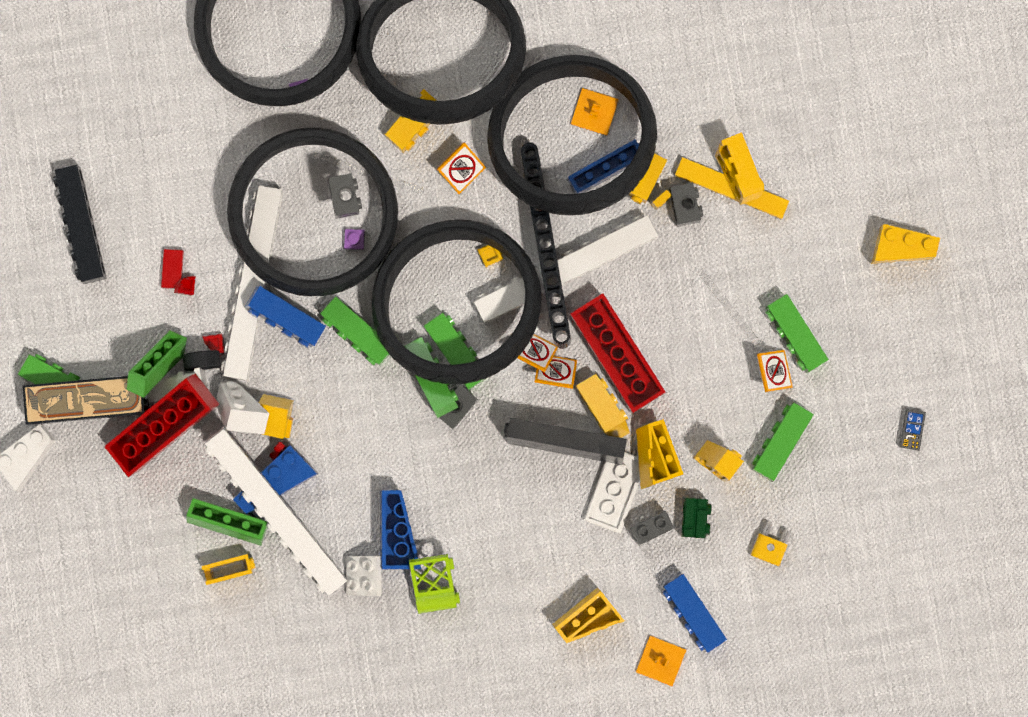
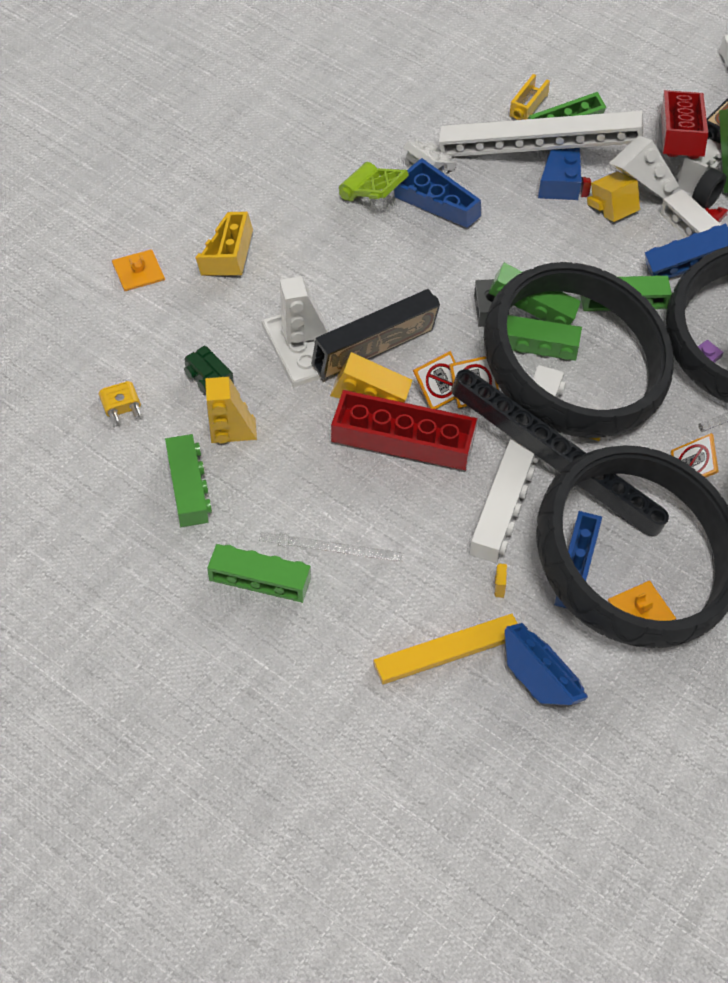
camera: 135 degrees right, 30 degrees down
yellow window [629,153,667,204] -> none
dark grey brick [630,511,674,545] -> none
yellow wedge [636,419,684,490] -> none
blue brick [662,574,727,653] -> none
dark grey brick [669,182,703,227] -> none
yellow wedge [715,132,764,205] -> none
piece [757,350,793,392] -> none
yellow wedge [871,224,940,264] -> none
tile [899,409,926,451] -> none
none -> white wedge [280,276,328,344]
none -> blue wedge [504,623,588,705]

